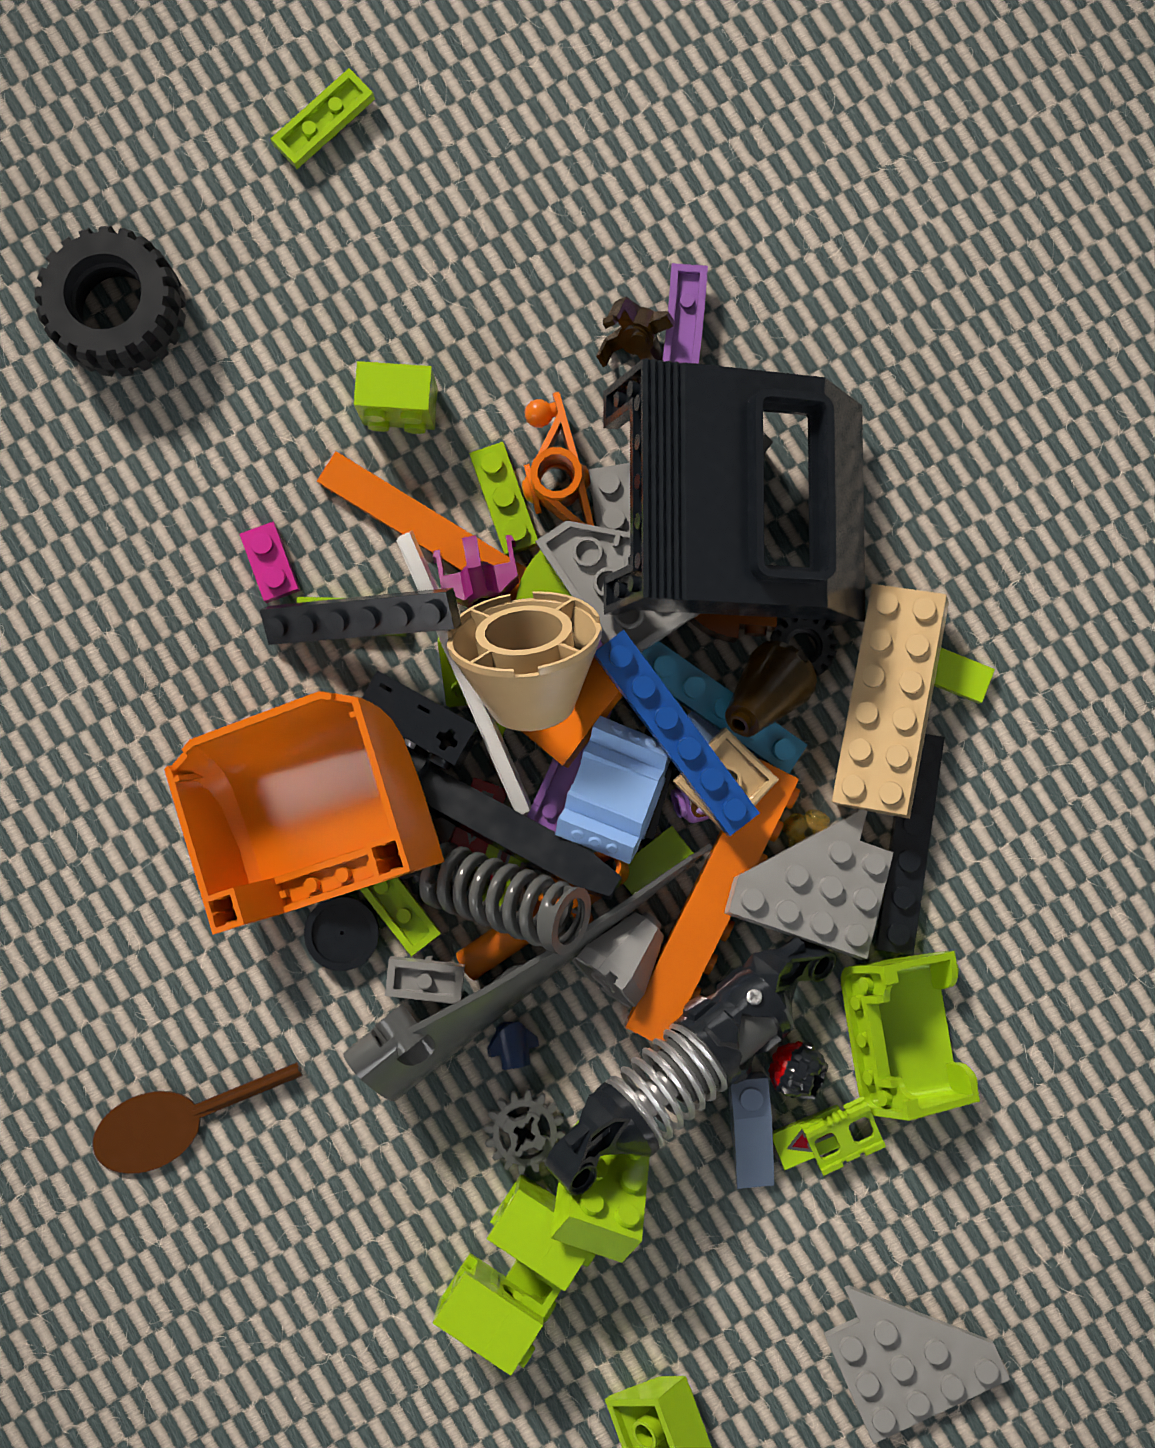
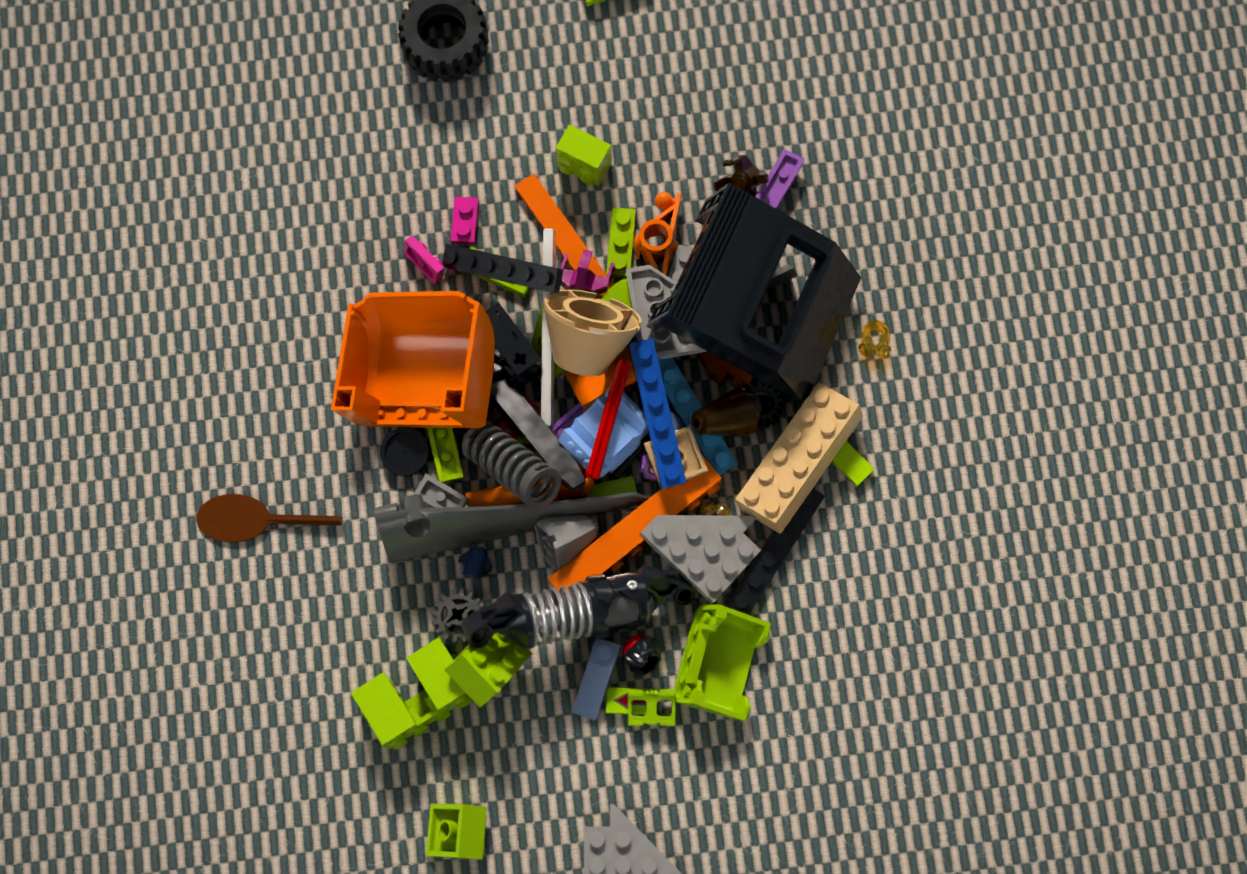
camera: 30 degrees right, 10 degrees down
none -> dark pink plate [403,235,444,284]
none -> red axle [586,360,631,480]
none -> clear yellow piece [858,320,891,358]

